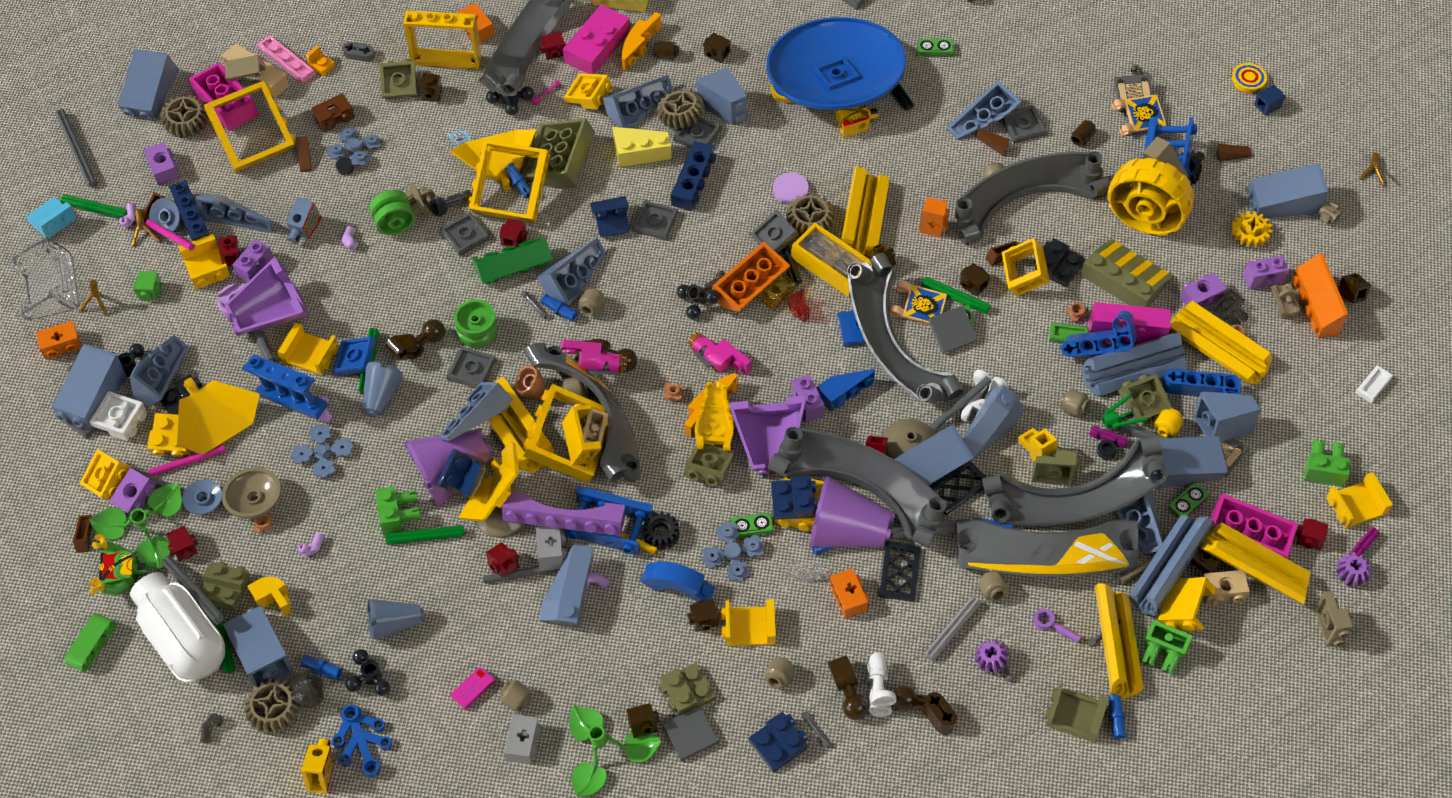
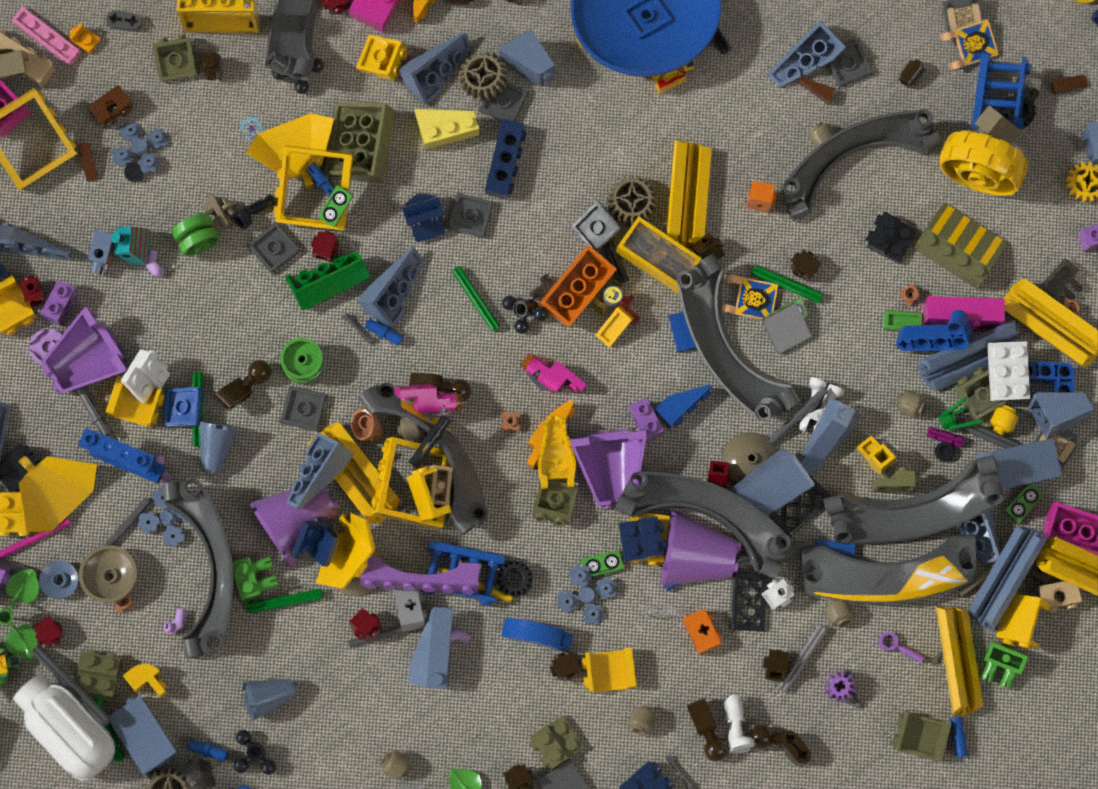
camera: 10 degrees left, 20 degrees up
dark pink tile [450,667,495,710] -> none
dark pink hinge [532,80,560,105] -> none
dark tan head [578,288,606,316] -> none
lavender tile [773,172,809,204] -> none
reddish brown piece [985,241,1019,266] -> none
yellow window [1002,238,1050,296] -> none
medium lavender brick [1180,273,1227,308] -> none
none -> dark grey bar [103,497,151,546]
none -> teal torso [111,226,150,266]
none -> white plate [121,350,170,404]
none -> dark grey panel [162,478,233,658]
none -> tile [318,185,354,228]
none -> black pin [408,415,452,469]
none -> green axle [452,266,500,332]
none -> yellow tile [595,306,634,348]
none -> tile [603,286,623,306]
none -> white brick [762,579,794,610]
none -> dark brown brick [763,649,792,682]
none -> white plate [987,341,1030,401]

